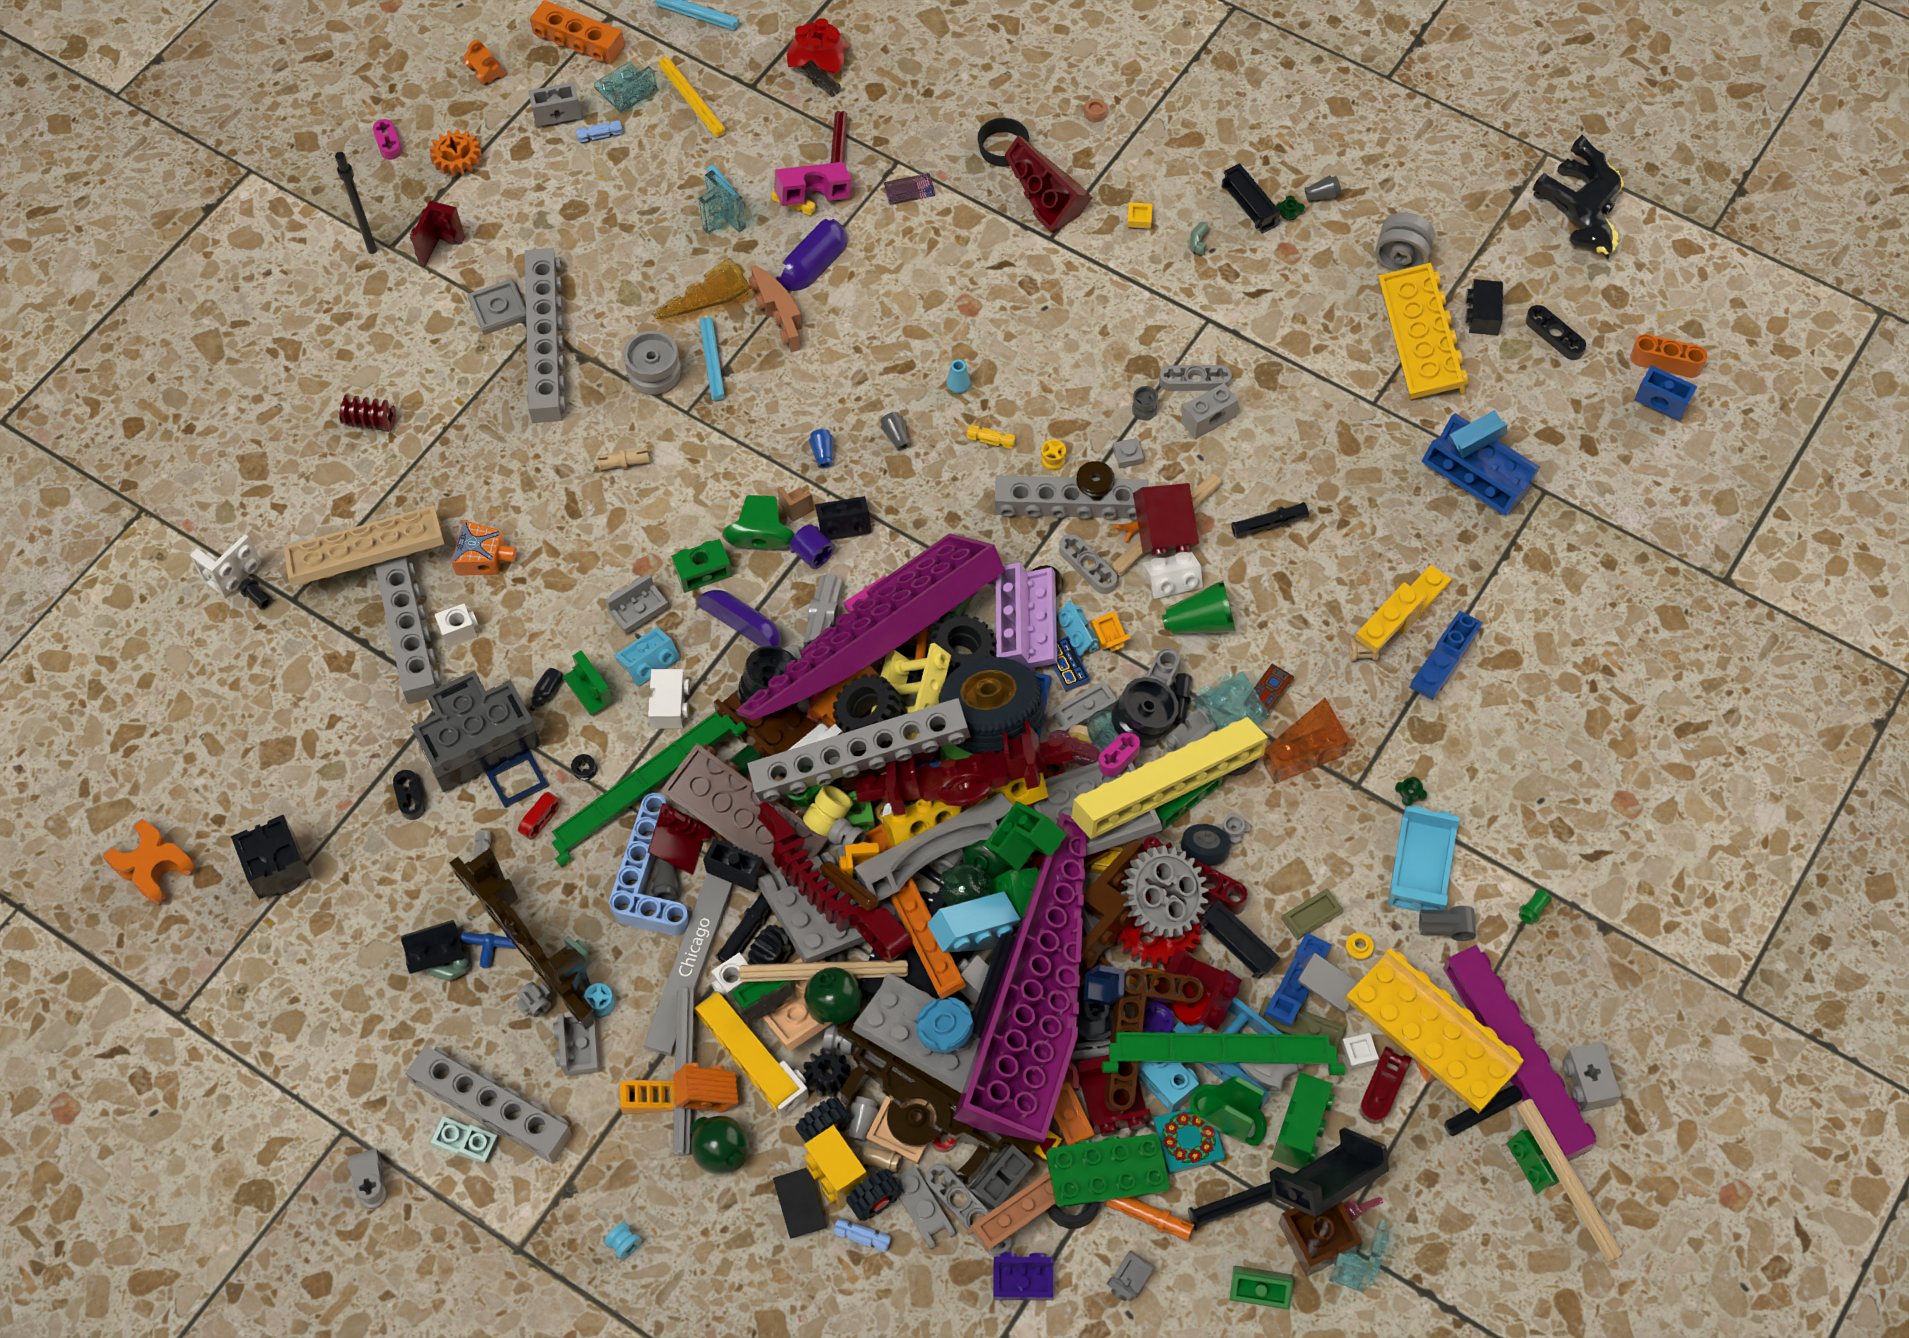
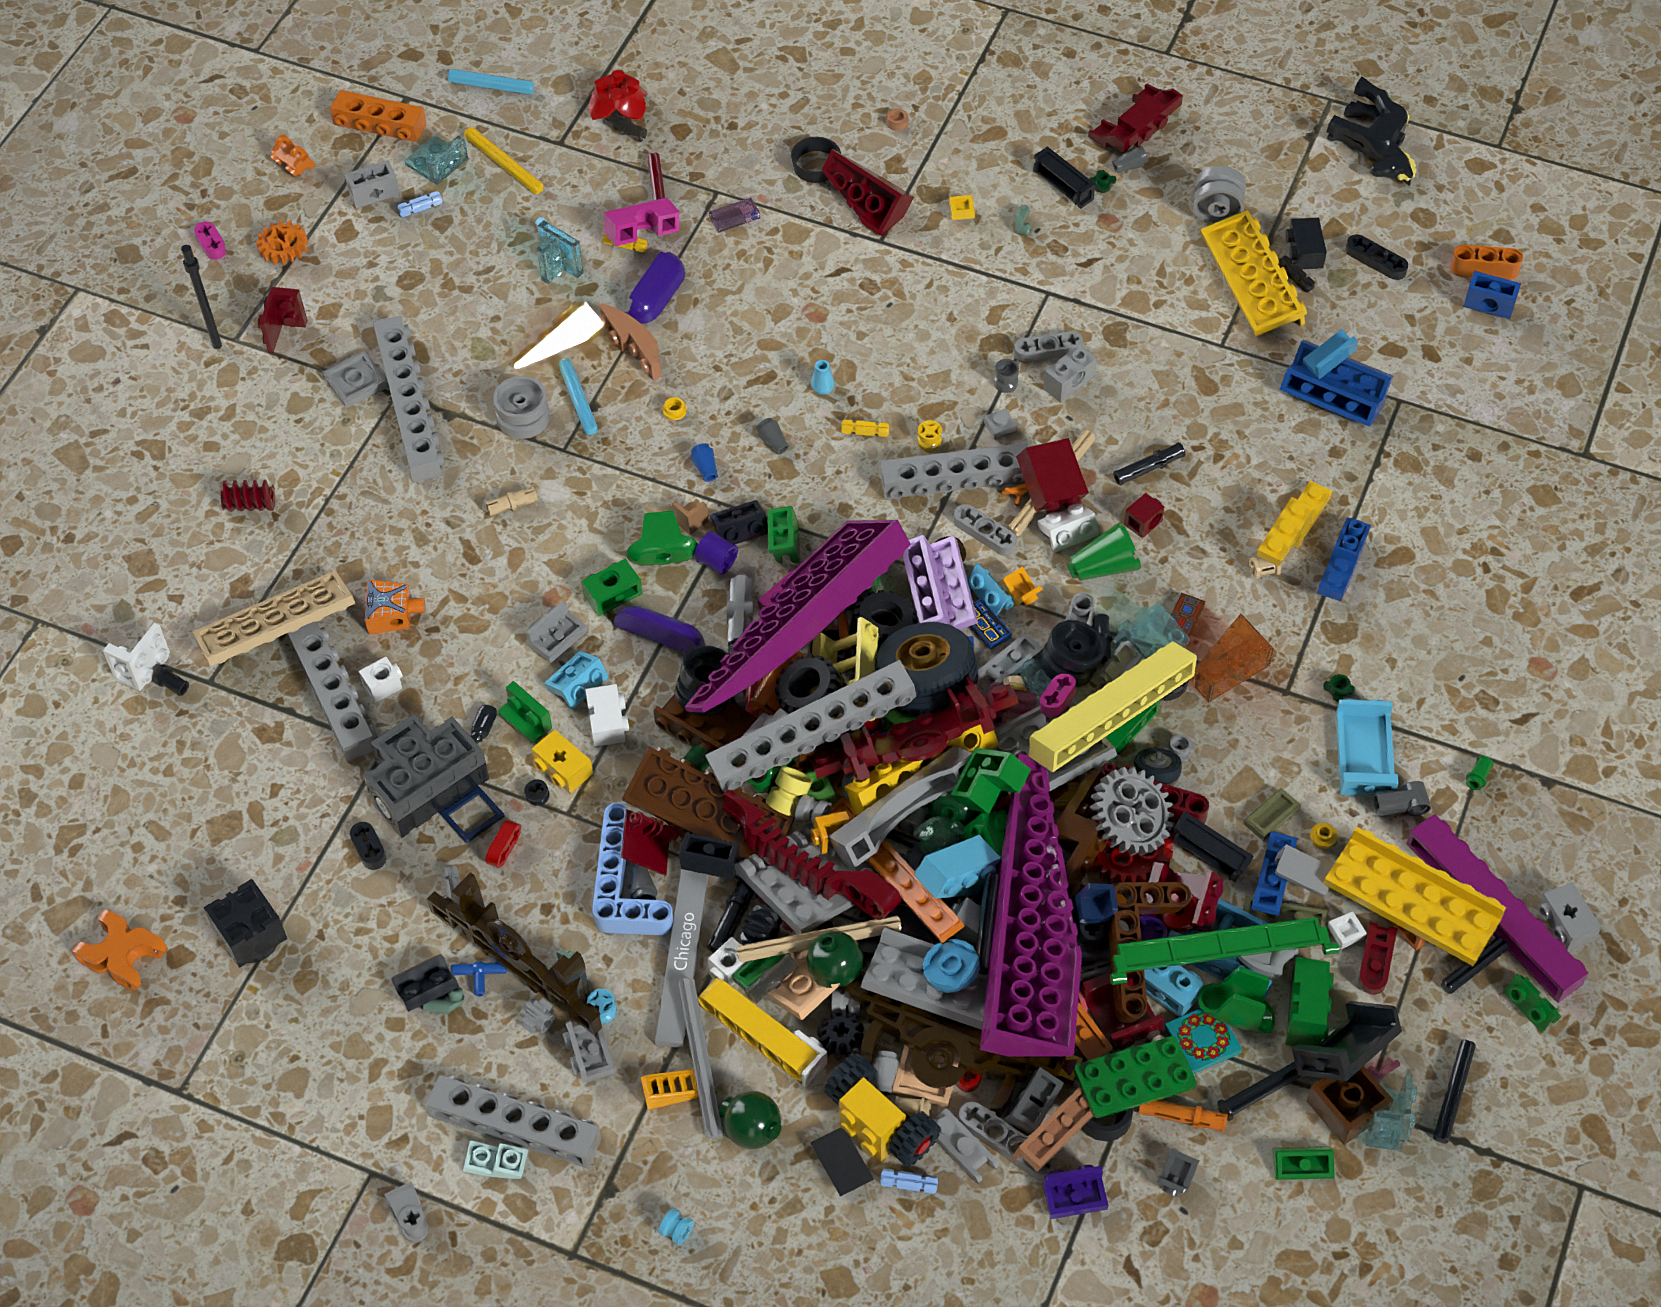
camera: 10 degrees left, 5 degrees down
green piece [551,711,748,867] -> none
orange brick [673,1063,739,1112] -> none
reddish brown axle [820,861,879,911] -> none
dark brown piece [1076,461,1114,497] -> none
tan axle [1517,1099,1622,1262] -> none
none -> yellow brick [531,729,593,794]
none -> yellow plate [662,397,687,420]
none -> green hinge [768,506,800,564]
none -> dark red bracket [1088,83,1183,153]
none -> dark red brick [1124,493,1165,539]
none -> black axle [1278,255,1315,293]
none -> black axle [1433,1039,1476,1144]

